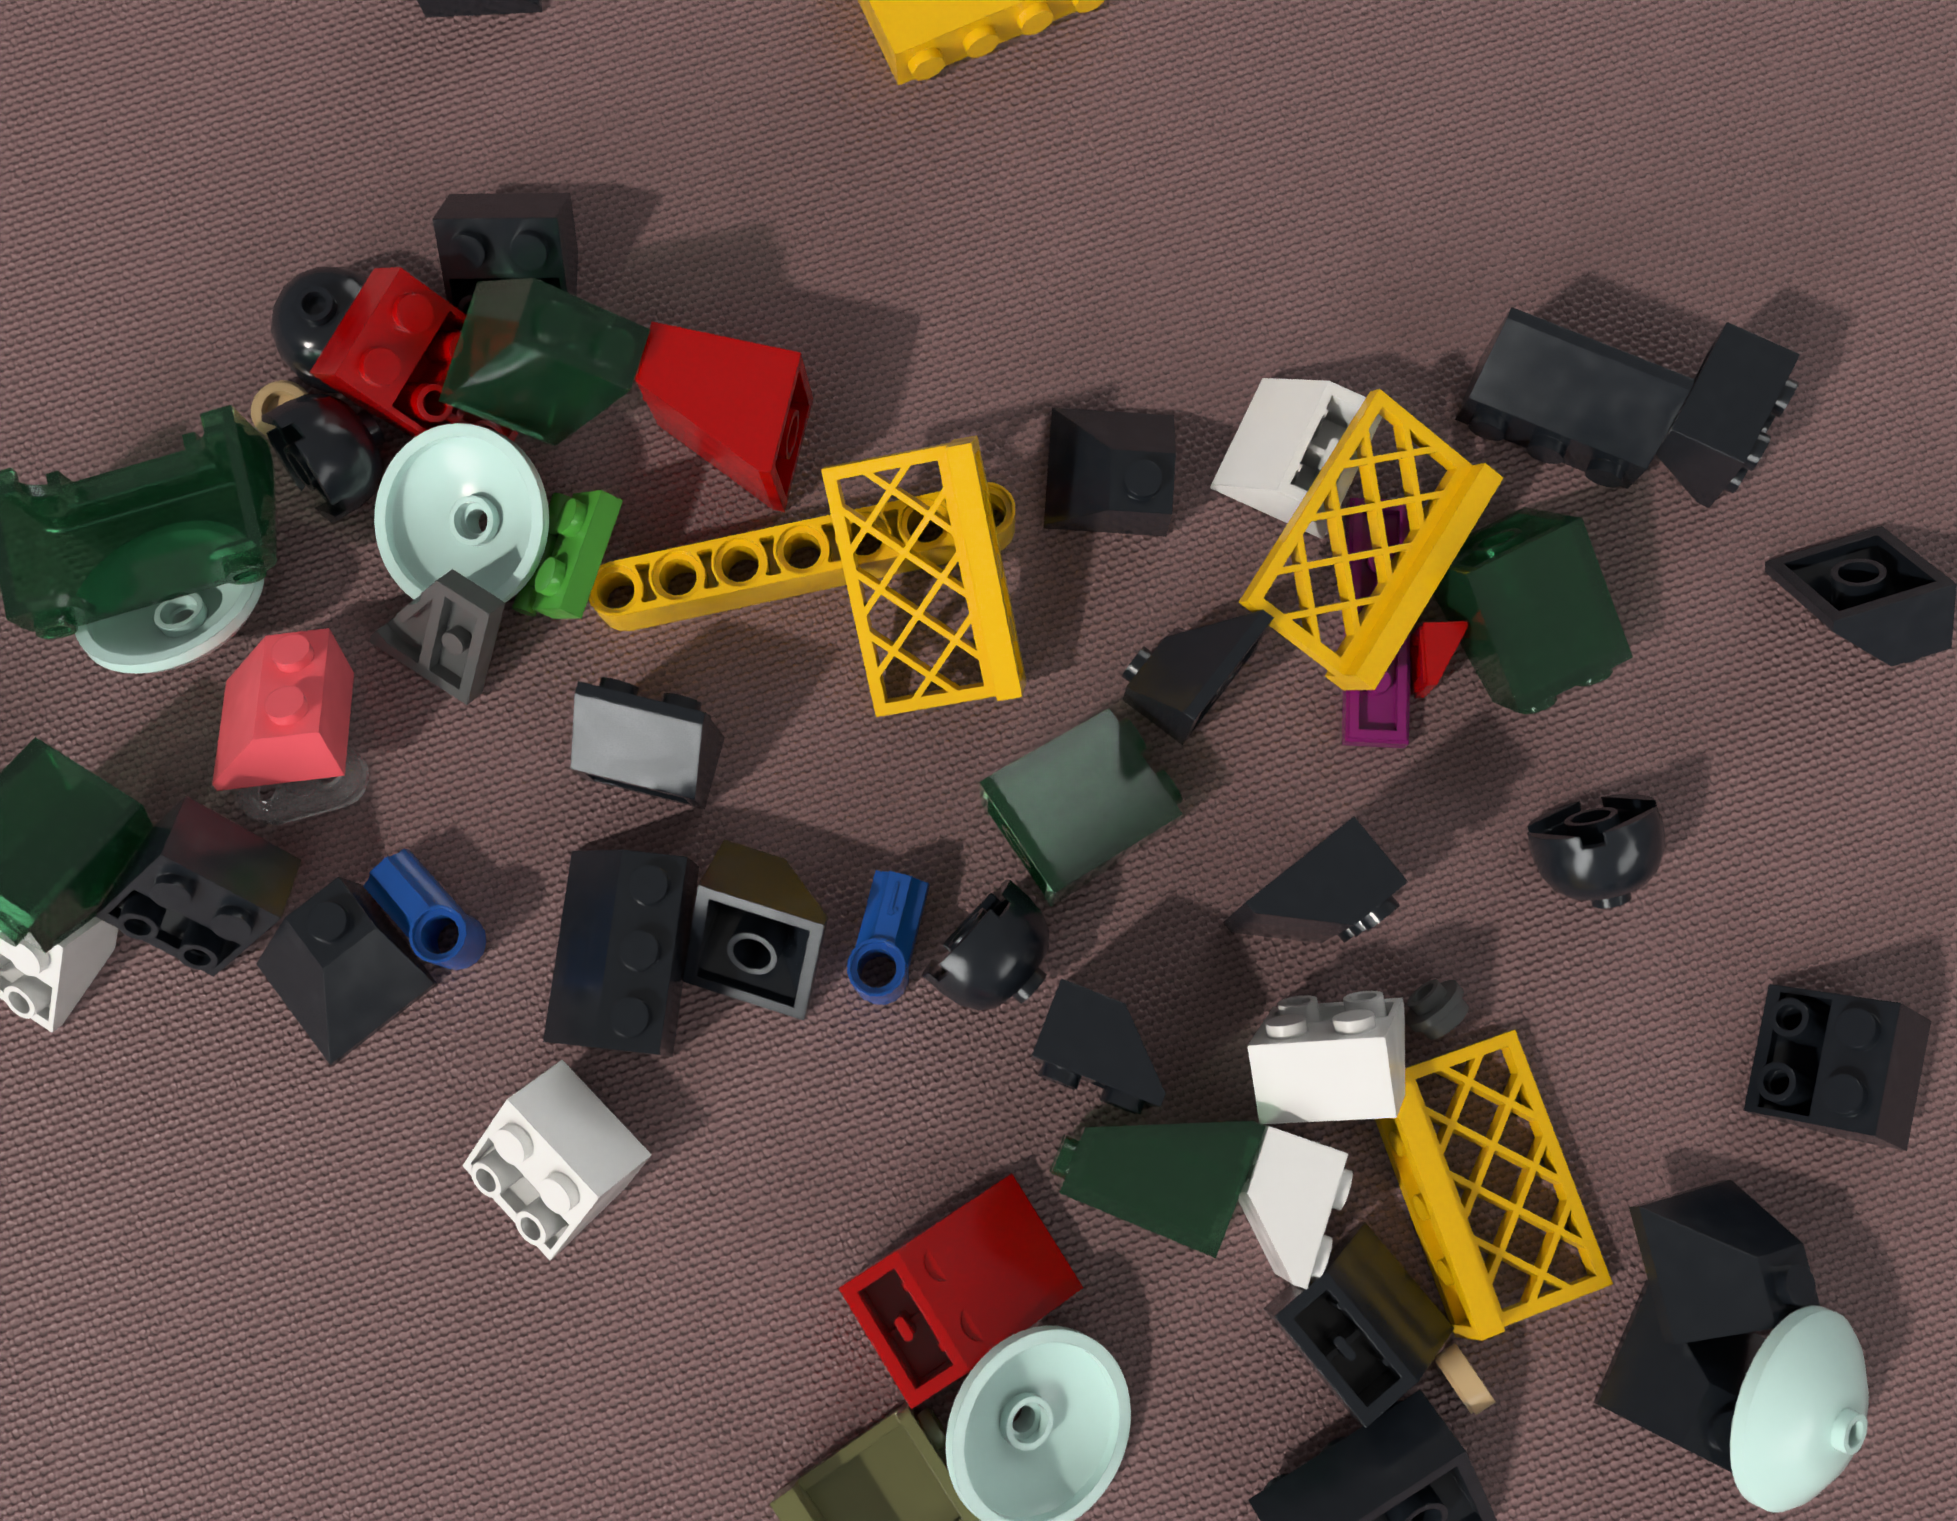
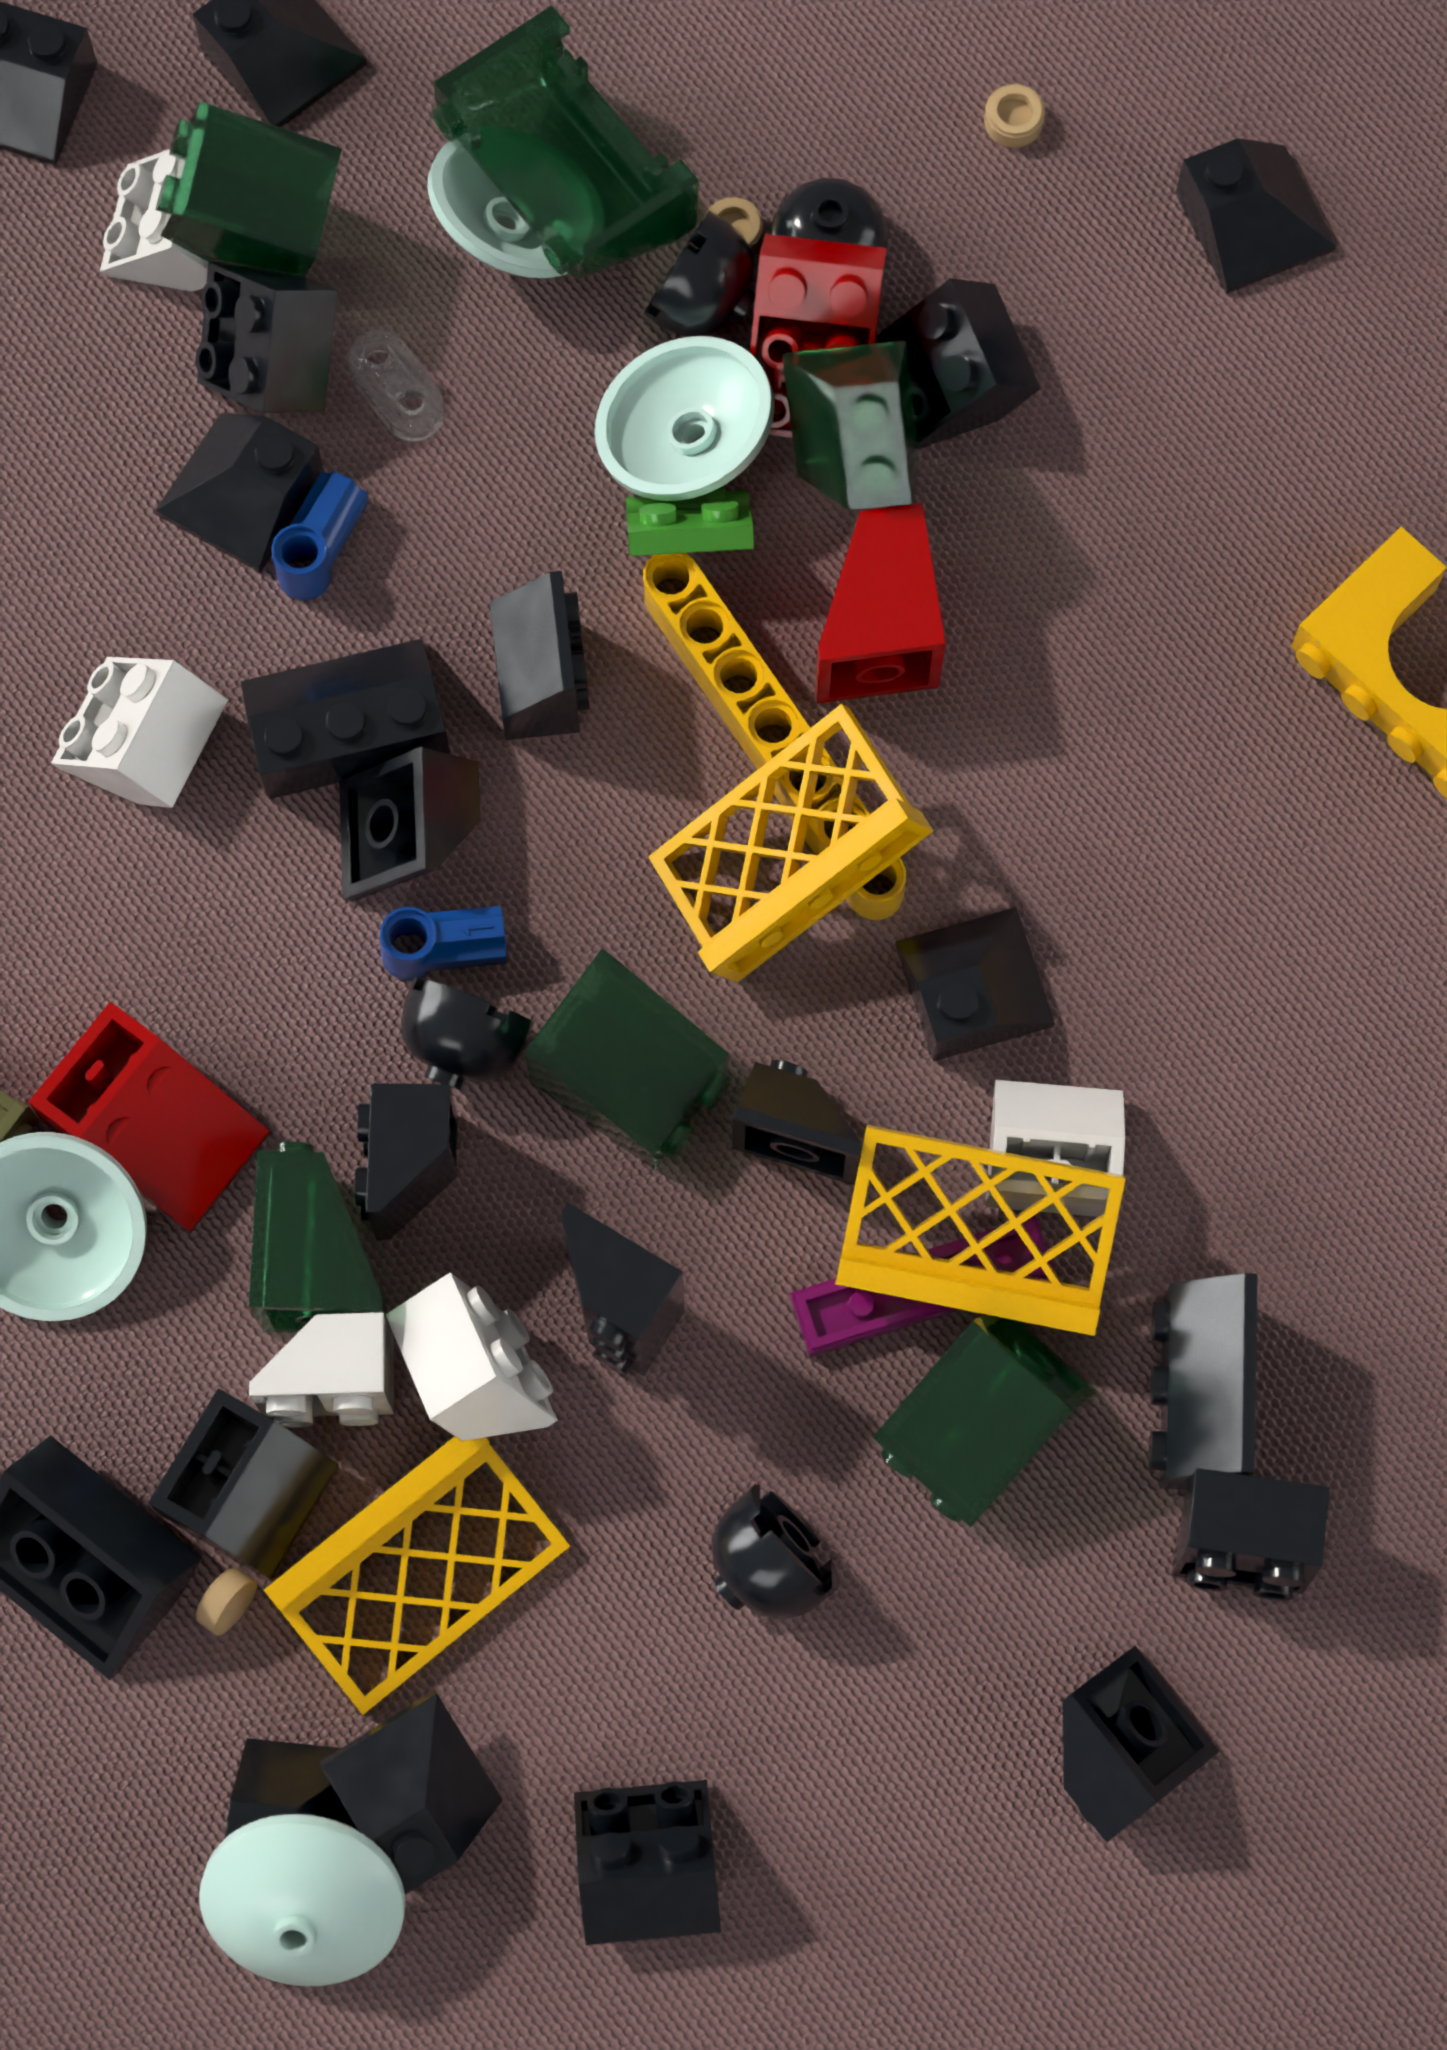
camera: 65 degrees right, 5 degrees down
coral slope [212,628,354,791] -> none
dark grey wing [370,569,505,705] -> none
dark grey plate [1405,979,1469,1040] -> none
red slope [1410,621,1469,699] -> none
none -> tan tile [984,84,1045,148]

